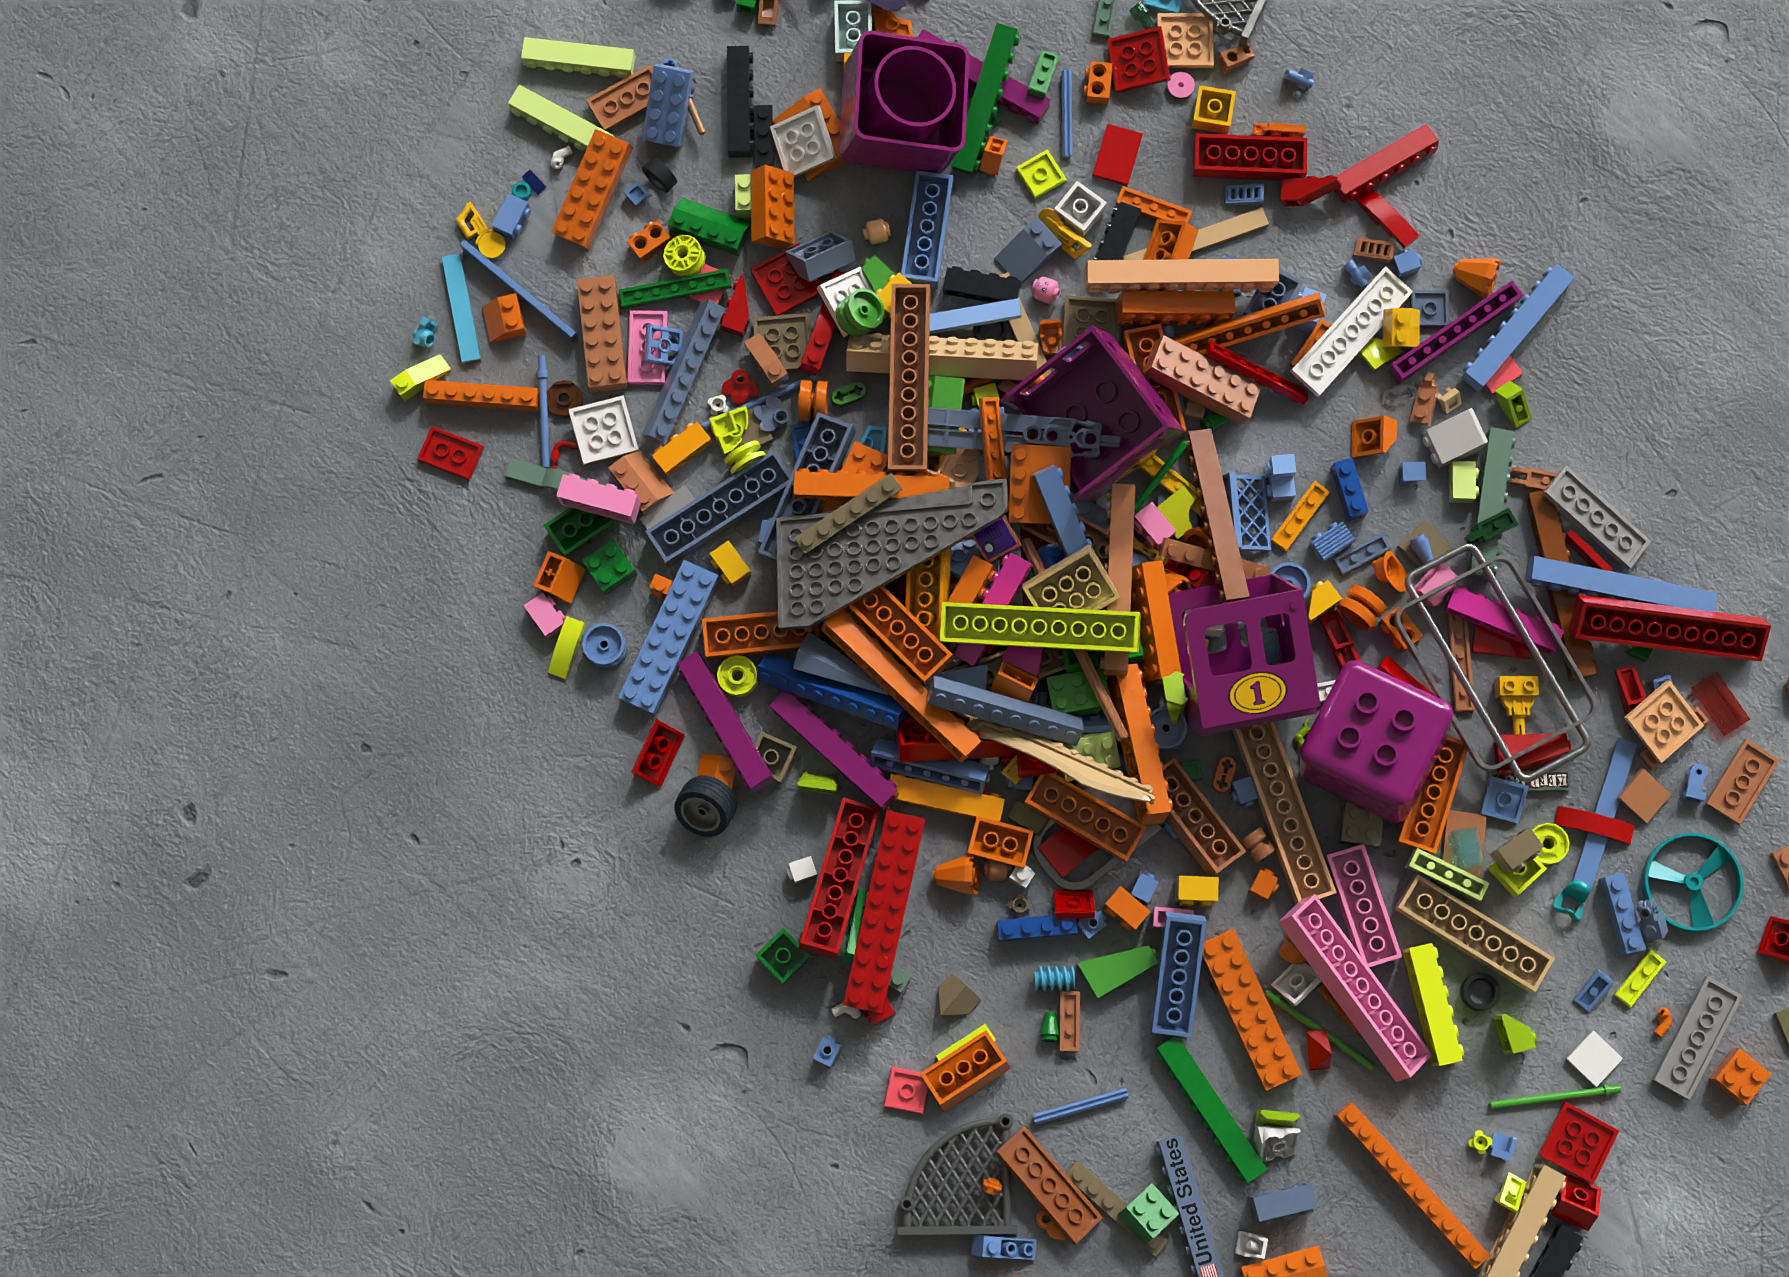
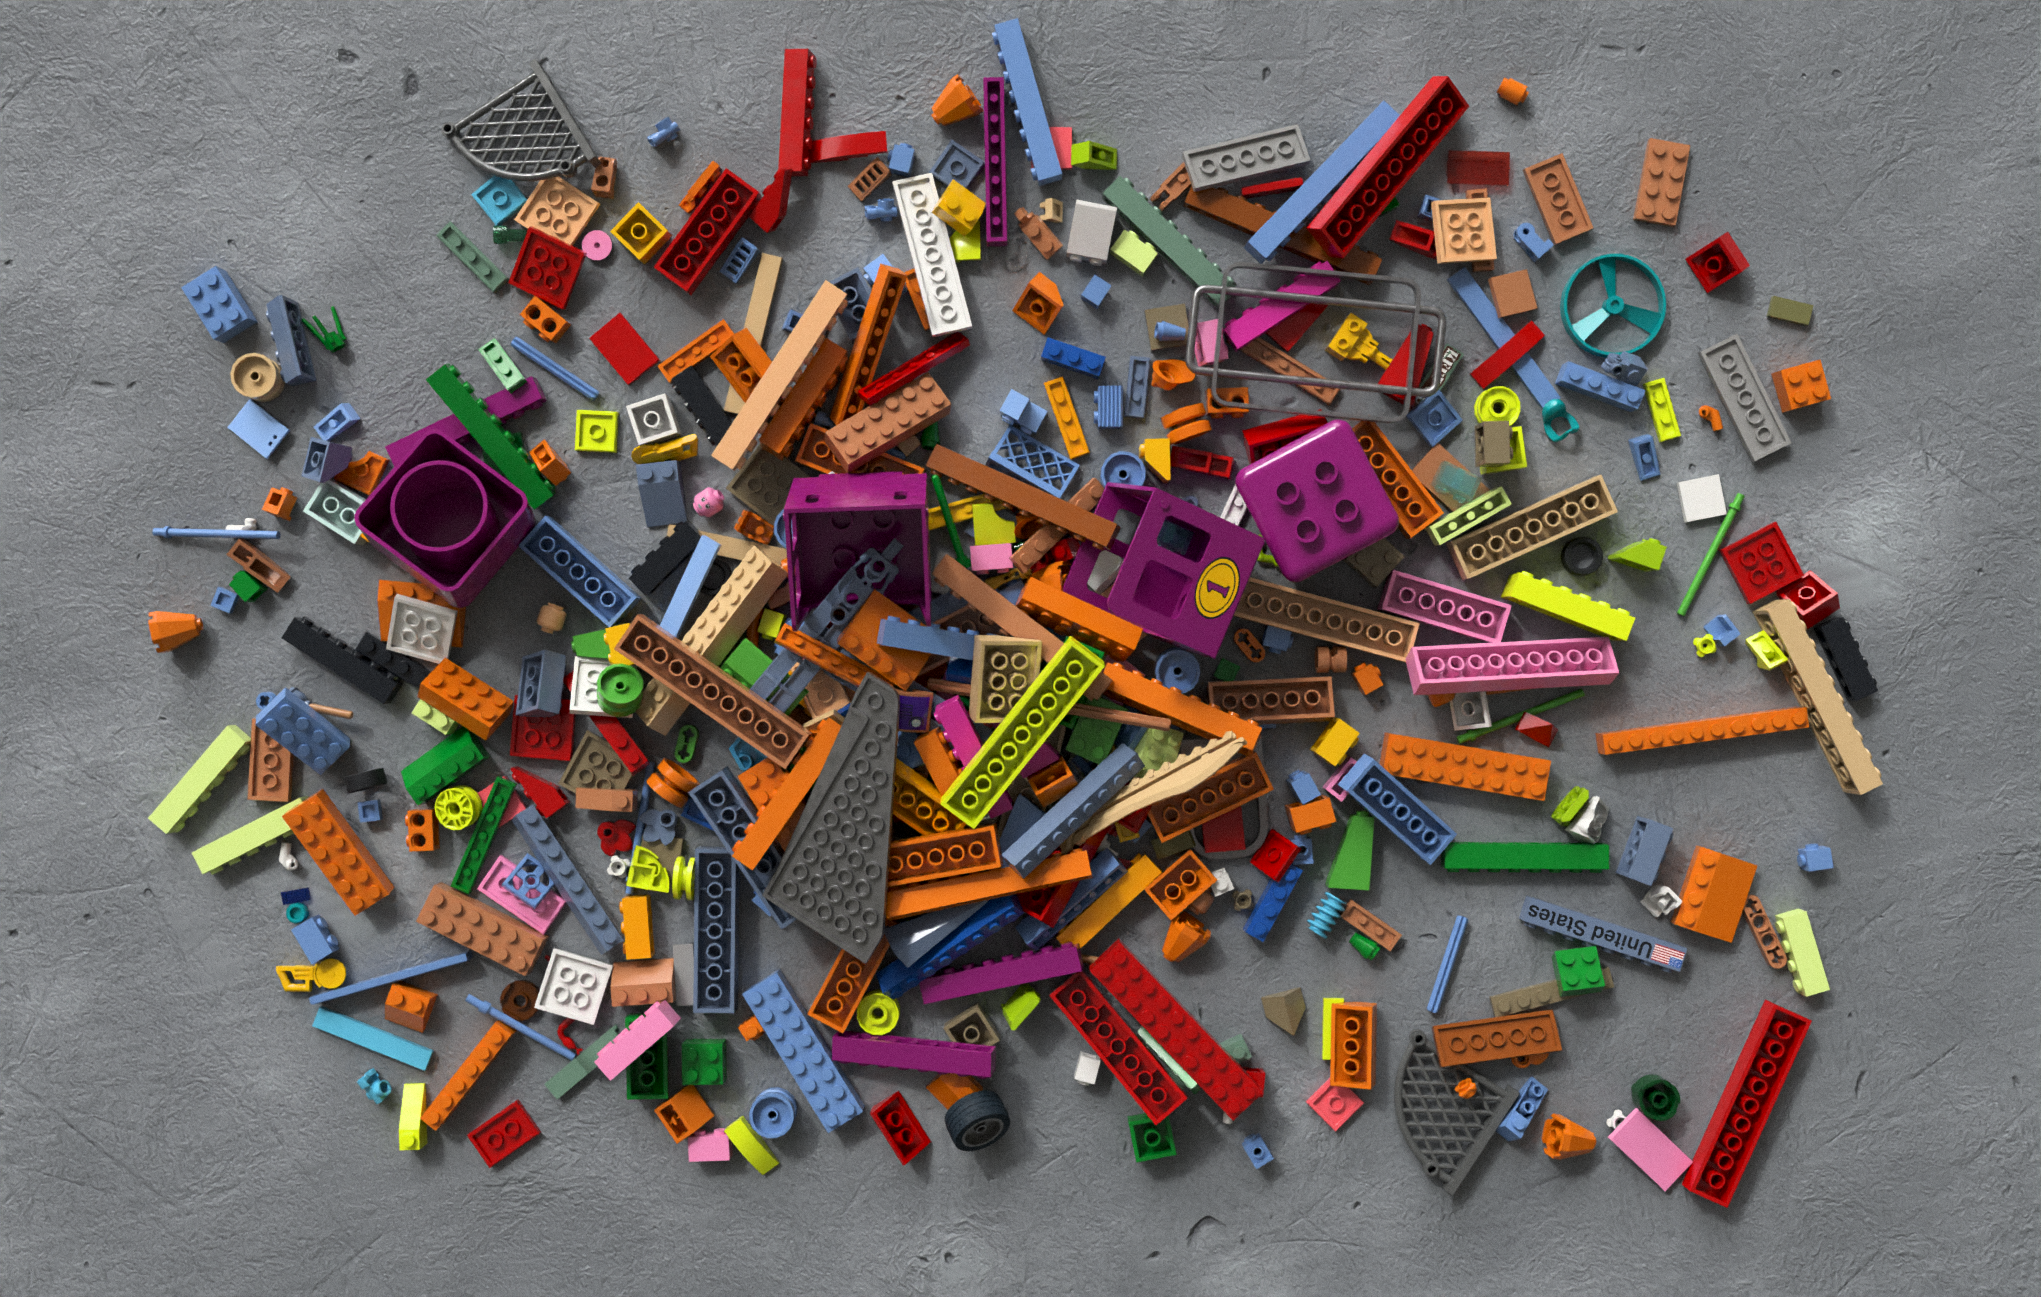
camera: 55 degrees left, 10 degrees up
yellow brick [709,540,752,587] -> none
dark tan plate [794,473,902,555] -> none
lime slope [1162,671,1189,725] -> none
dark green hinge [1464,508,1519,544] -> none

